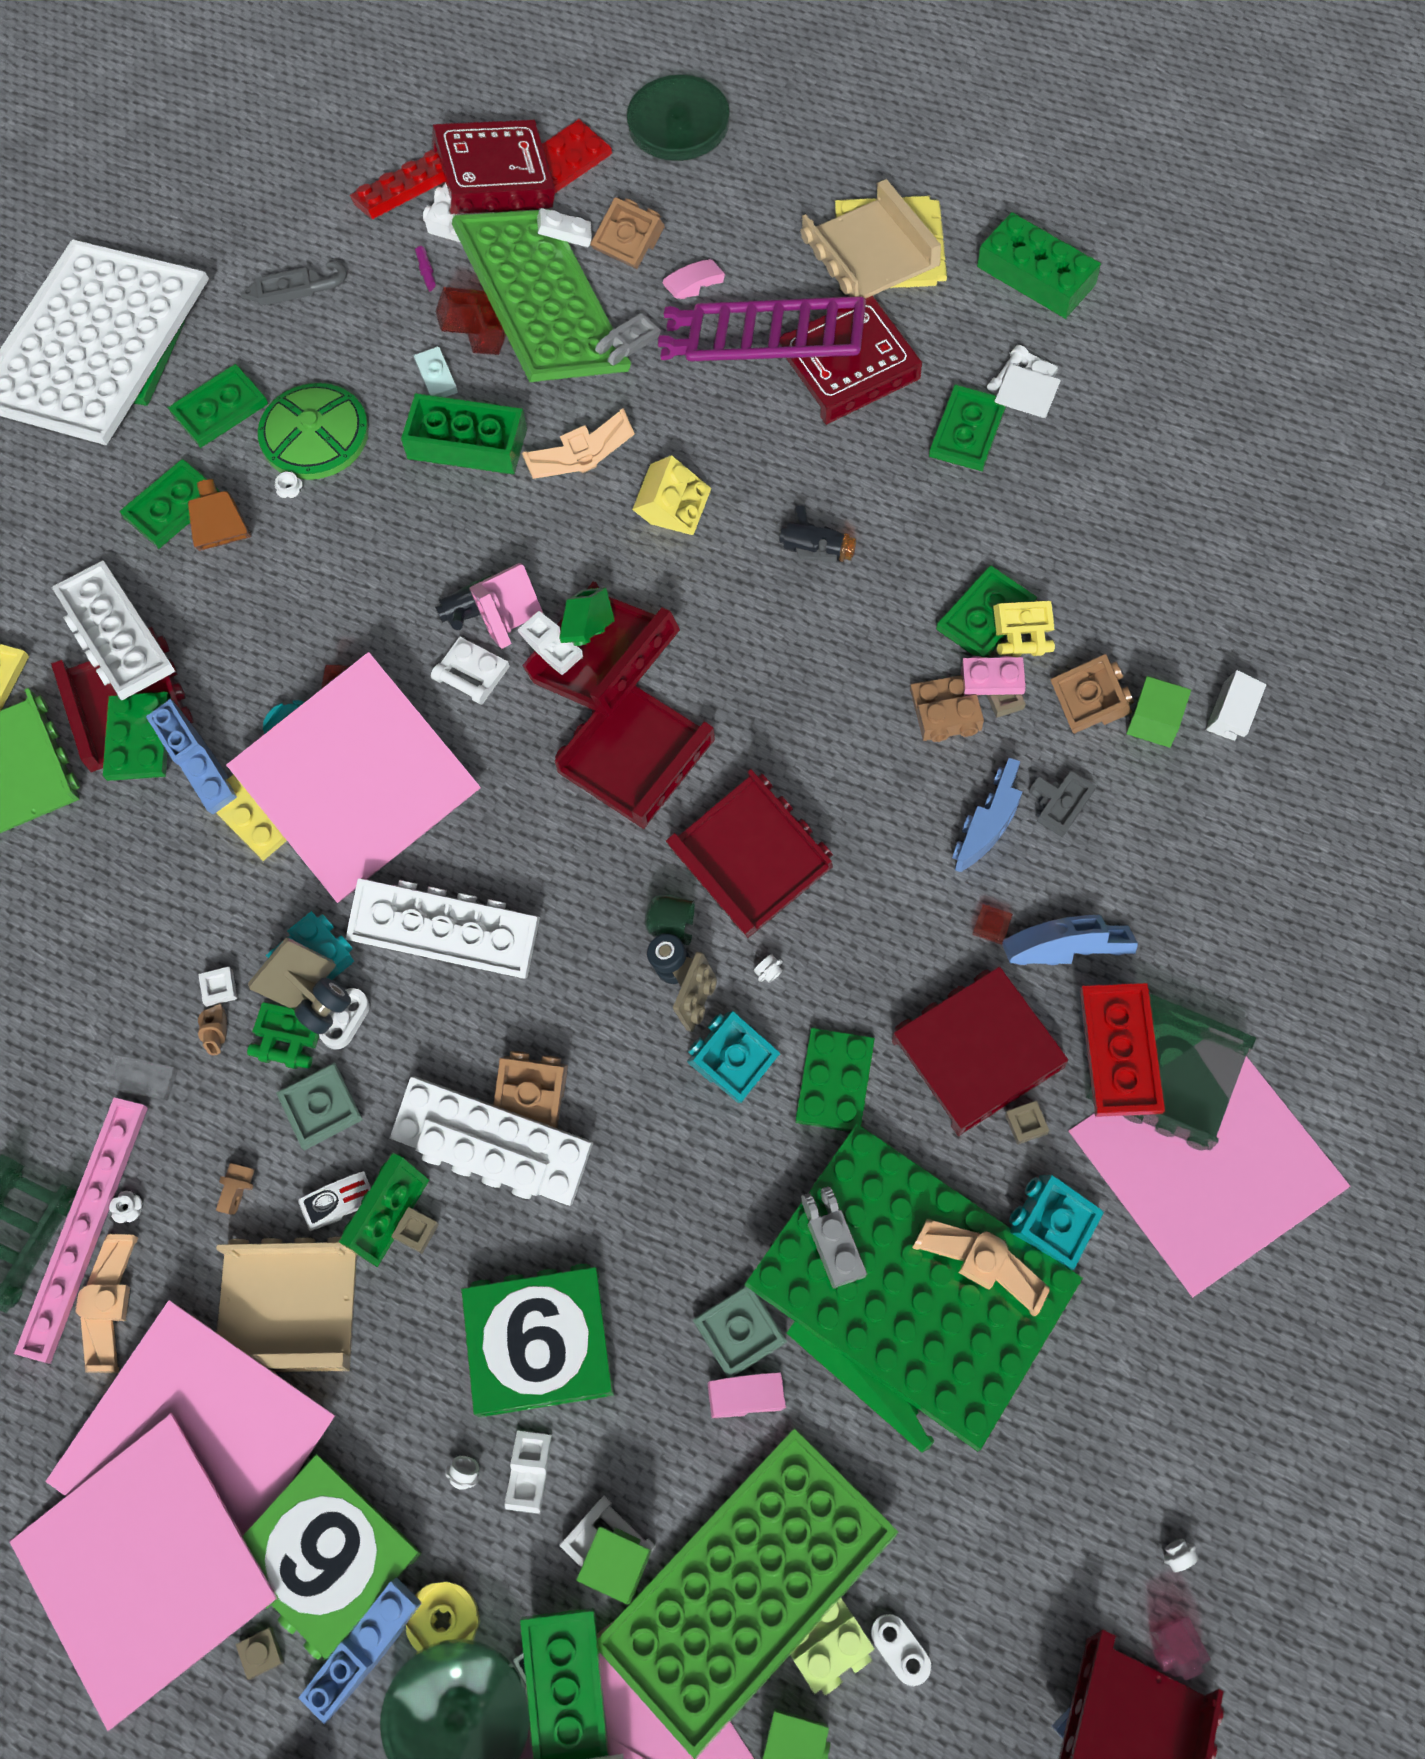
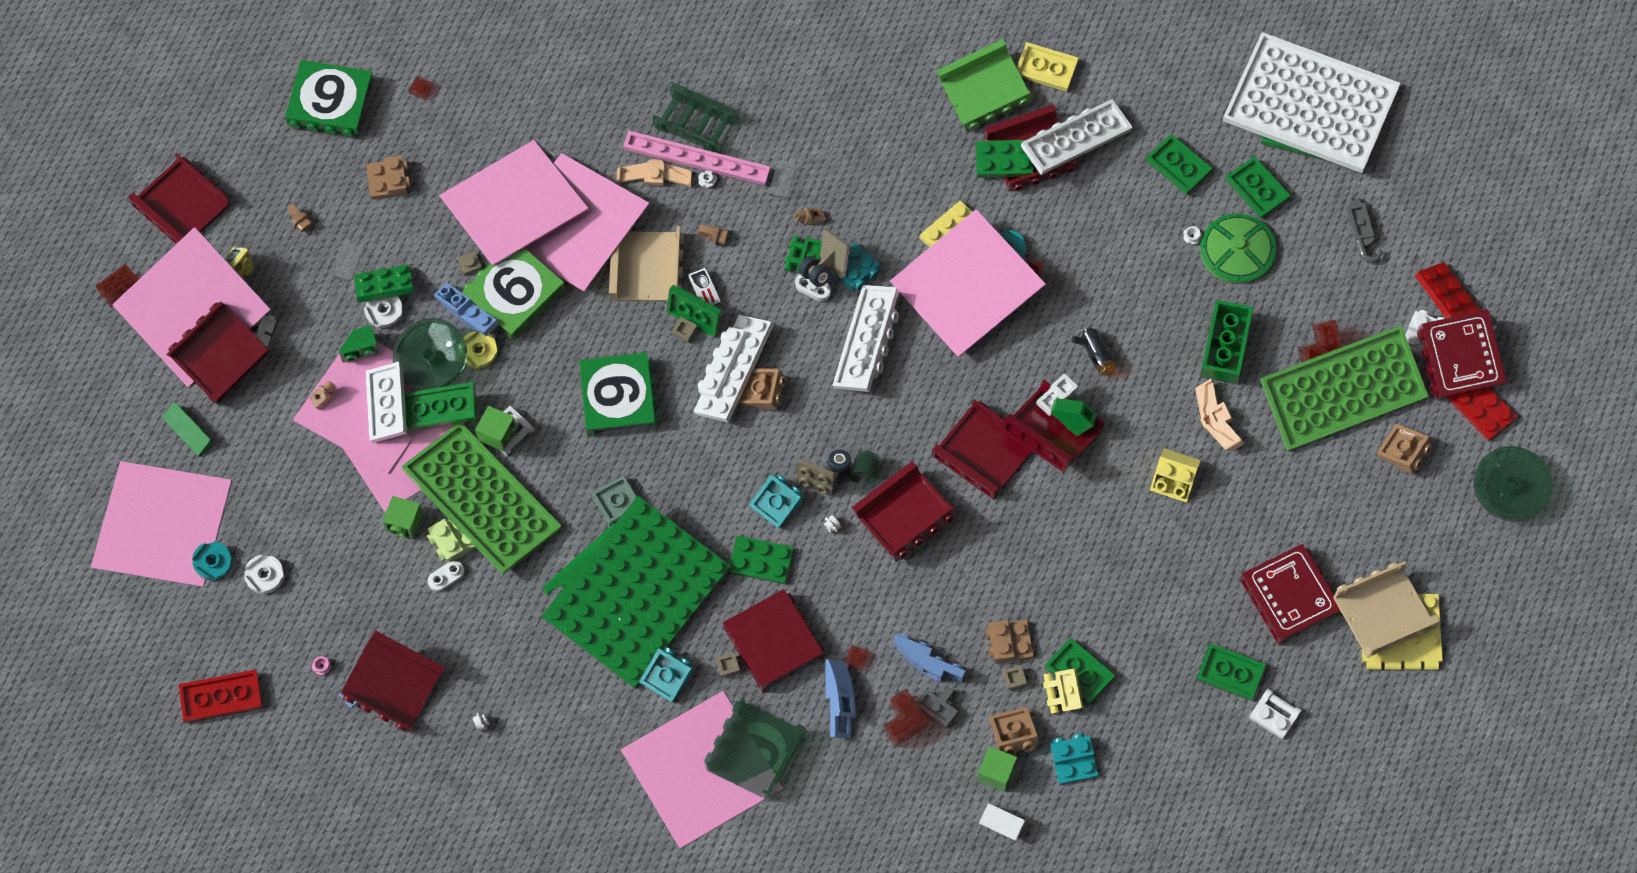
camera: 90 degrees right, 0 degrees up
medium blue slope [146,699,237,815] -> none
dark orange torso [188,479,252,551] -> none
white plate [198,967,237,1007] -> none
sand green plate [276,1062,363,1151] -> none
light aqua plate [414,347,458,397] -> none
magenta piece [415,246,436,292] -> none
white plate [431,637,510,705] -> none
white plate [445,1456,479,1489] -> none
bright pink bracket [469,563,543,649] -> none
white slope [505,1431,552,1514] -> none
white plate [537,208,592,247] -> none
light grey hinge [595,313,661,366] -> none
magenta bar [658,296,866,362] -> none
bright pink slope [663,259,725,299] -> none
bright pink slope [707,1373,786,1418] -> none
black piece [779,506,857,563] -> none
light grey hinge [801,1186,867,1288] -> none
light nougat plate [913,1219,1050,1316] -> none
bright pink bracket [961,656,1026,695] -> none
green brick [977,212,1101,319] -> none
white sticker [995,364,1061,418] -> none
red plate [1080,983,1165,1117] -> none
clear pink brick [1150,1616,1211,1680] -> none
none -> clear red brick [884,689,928,748]
none -> teal plate [1050,733,1098,785]

